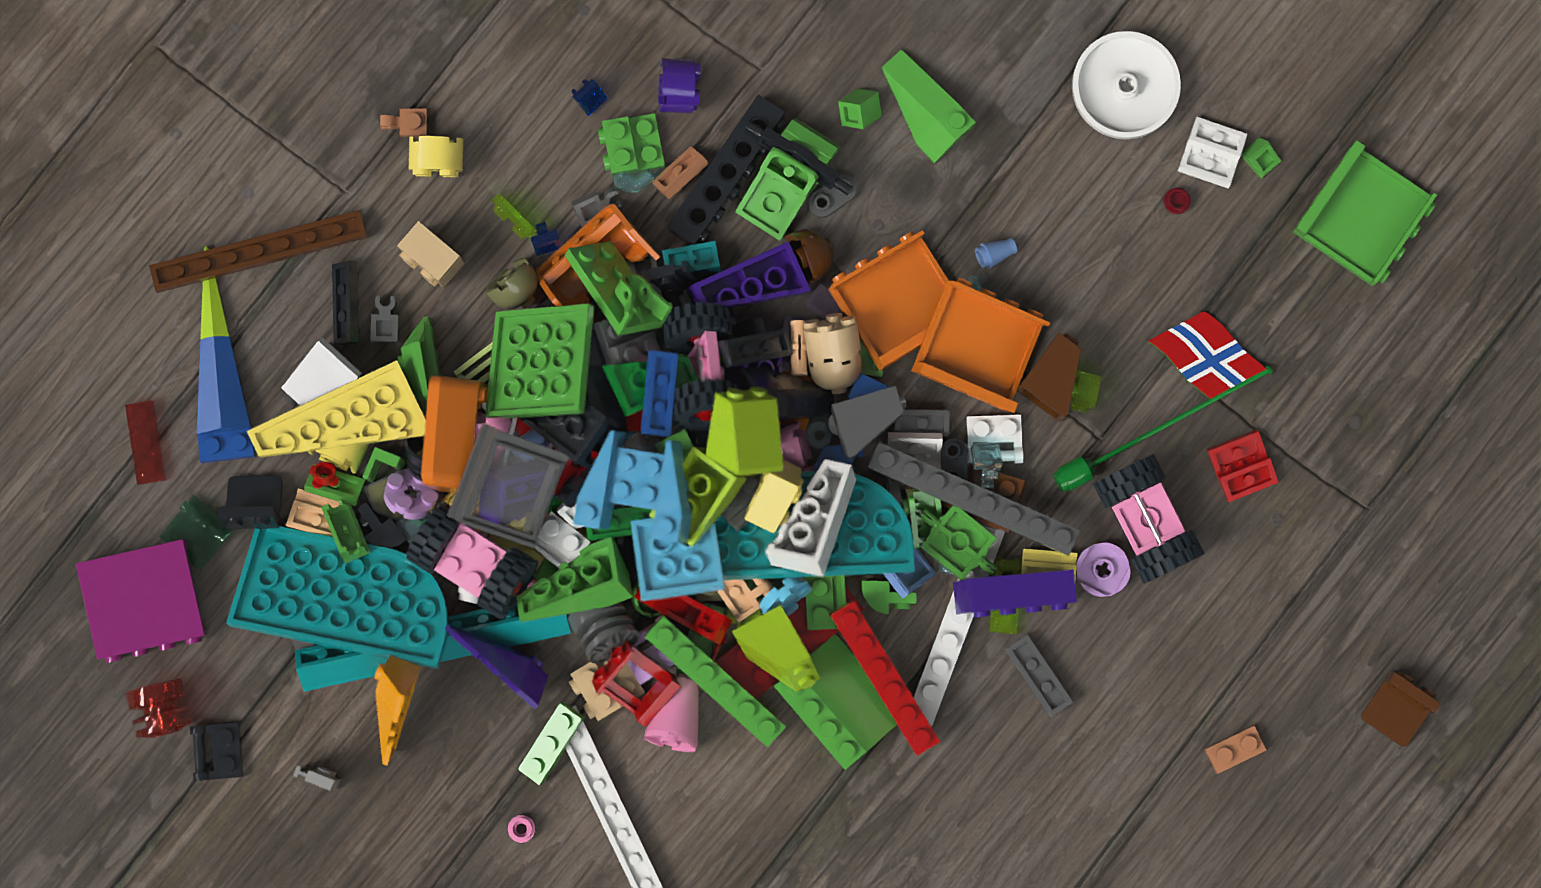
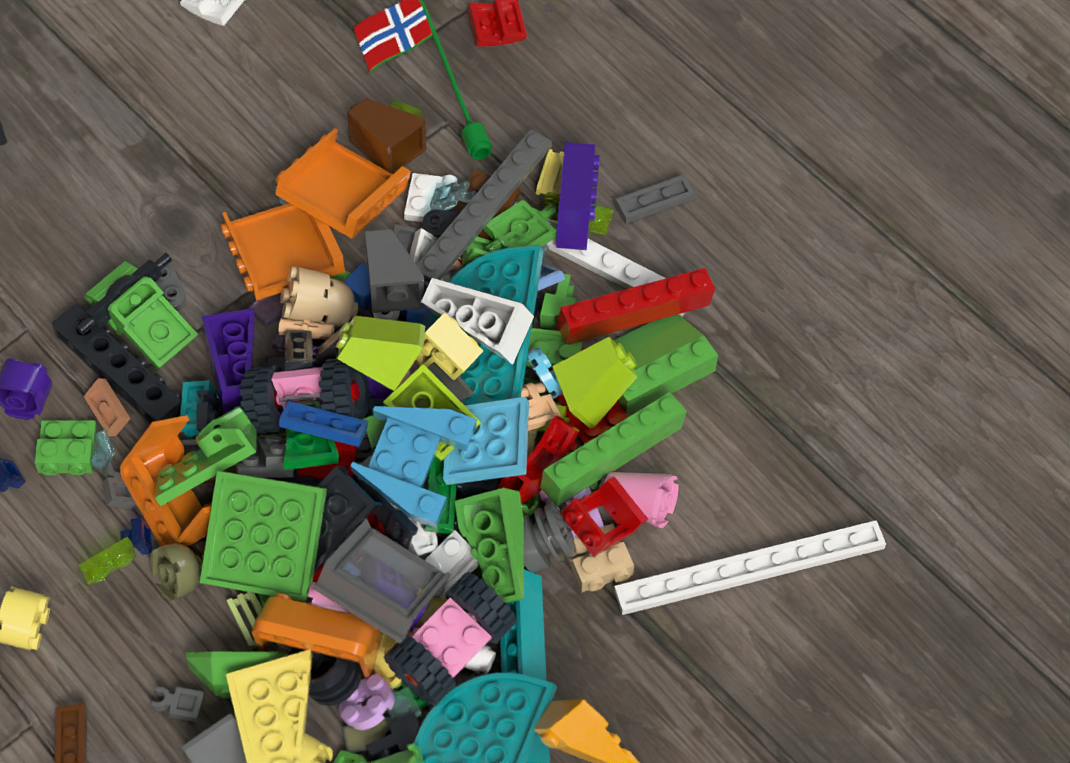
camera: 80 degrees left, 25 degrees down
black plate [332,261,360,345] -> none
bright green panel [363,447,406,483] -> none
tan brick [397,221,465,288] -> none
dark purple wedge [444,624,548,709] -> none
bright pink plate [508,815,535,843] -> none
plate [518,702,585,785] -> none
reddish brown cylinder [784,229,833,284] -> none
bright green panel [838,89,882,129] -> none
bright green wedge [882,50,976,164] -> none
medium blue cone [975,238,1017,268] -> none
white dish [1072,31,1181,139] -> none
lavender plate [1076,542,1131,597] -> none
plate [1093,454,1205,584] -> none
dark red plate [1164,187,1191,215] -> none
nougat plate [1204,726,1266,774] -> none

